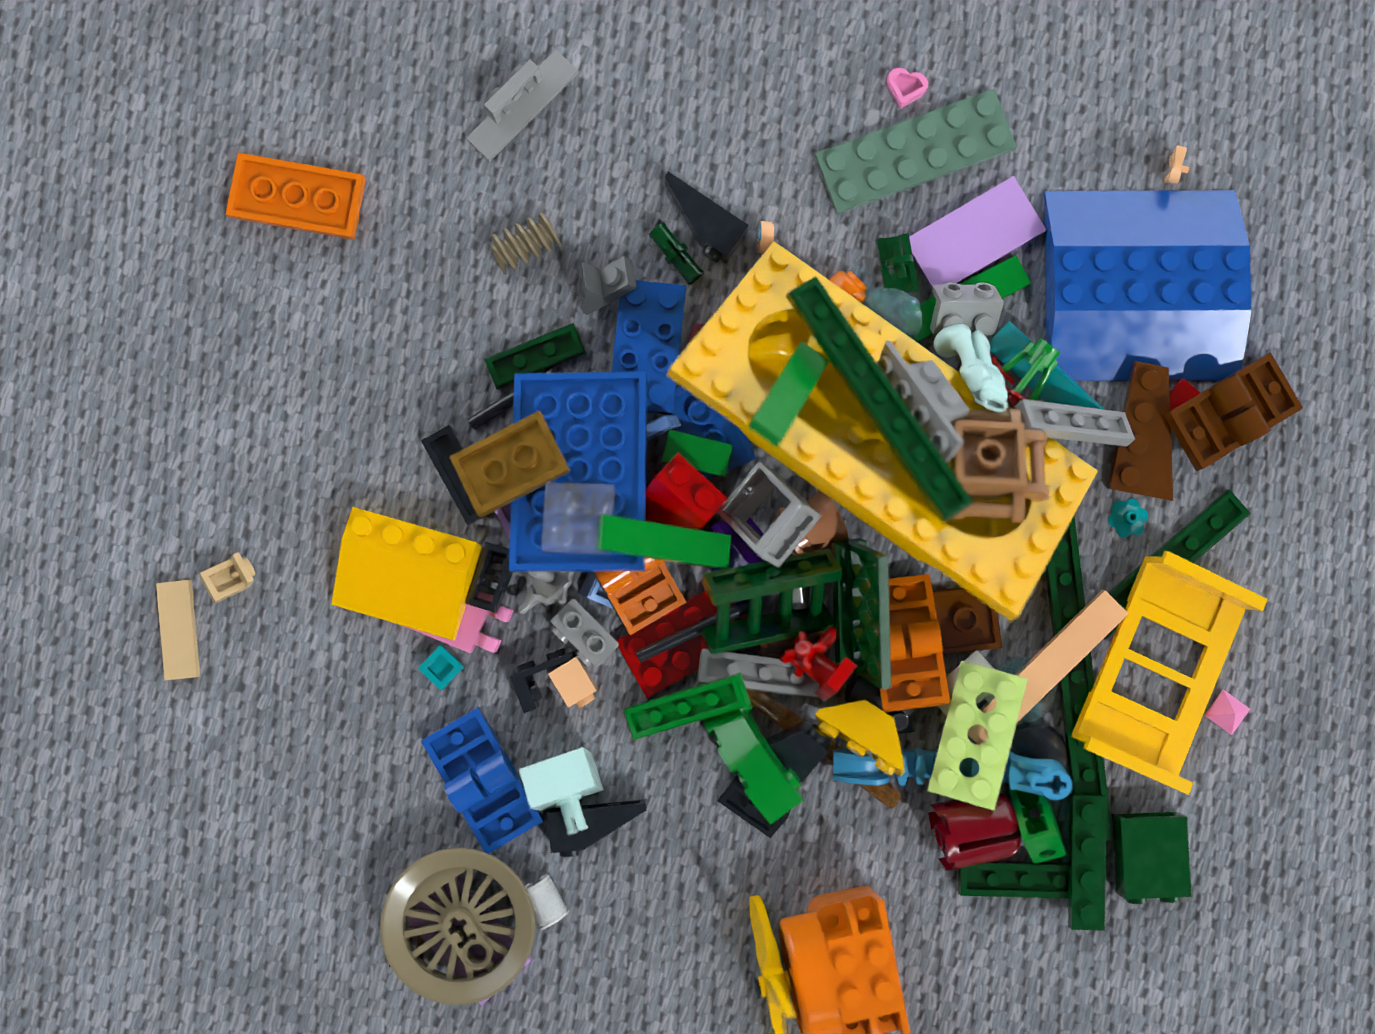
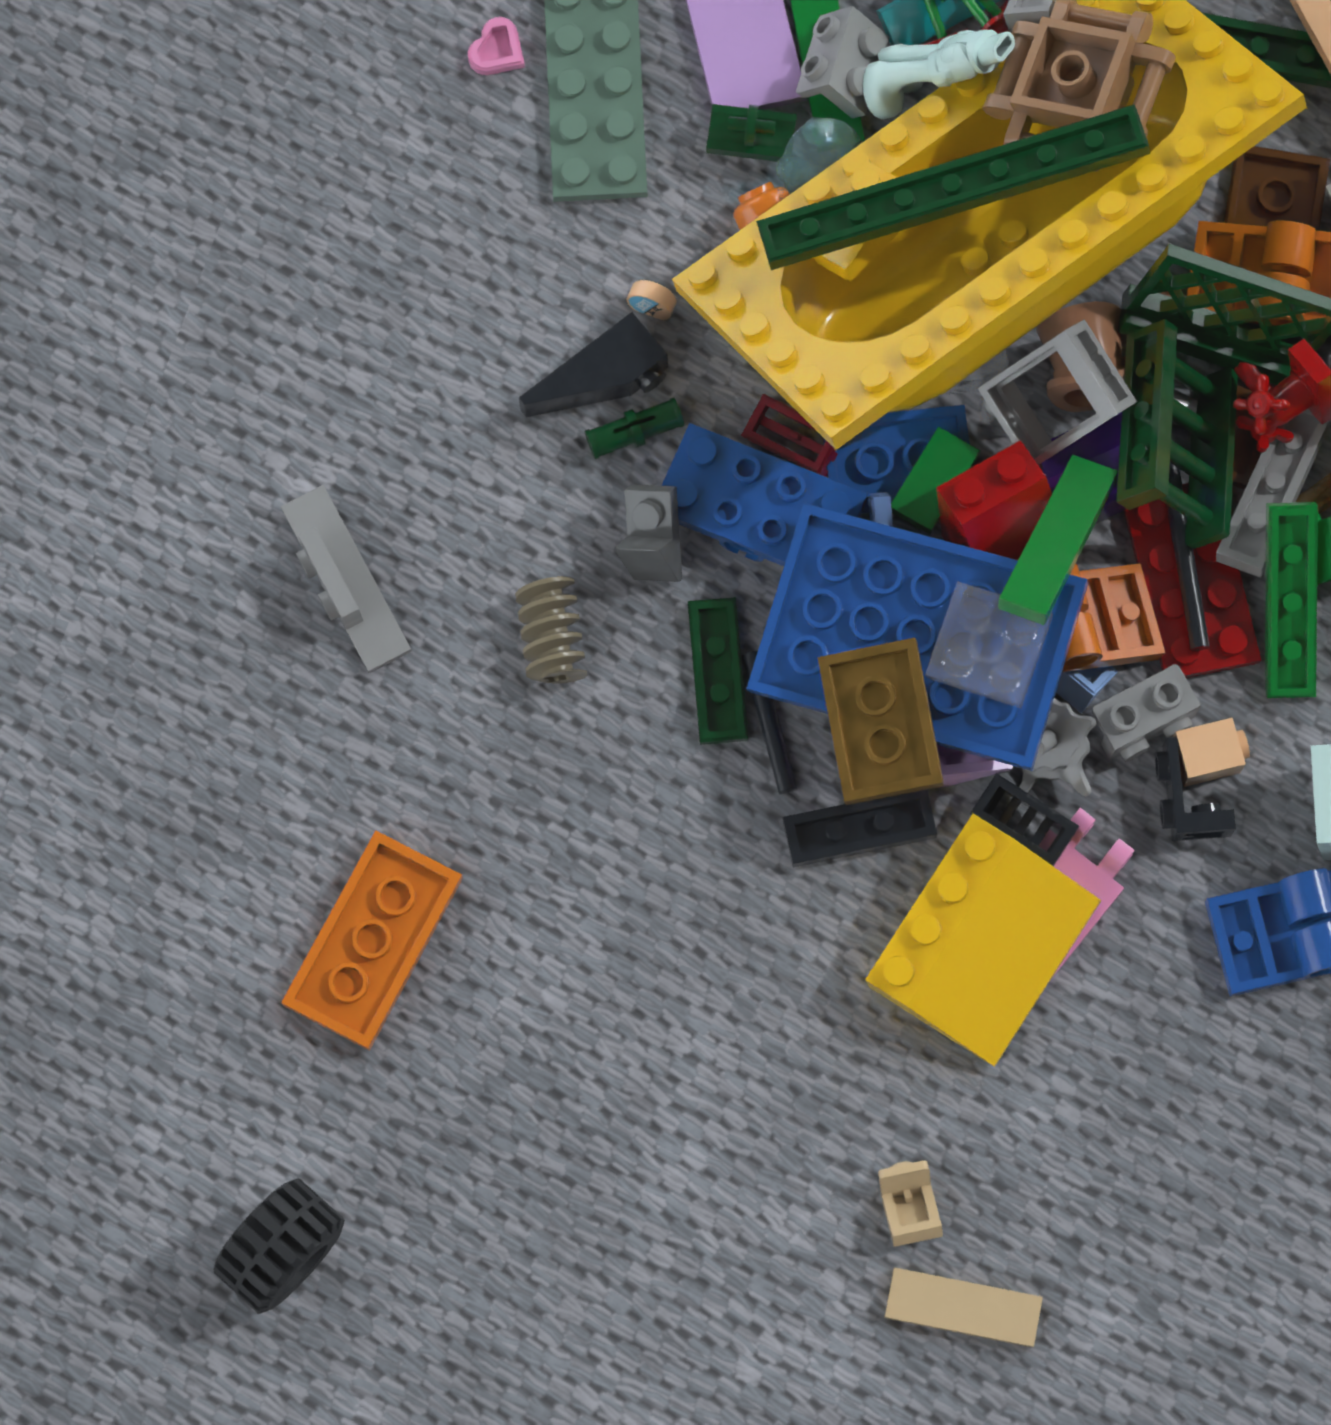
camera: 70 degrees left, 10 degrees down
teal plate [418,644,466,691] -> none
green tile [747,341,829,448] -> none
light grey bracket [877,340,969,464] -> none
none -> black tyre [213,1178,345,1314]

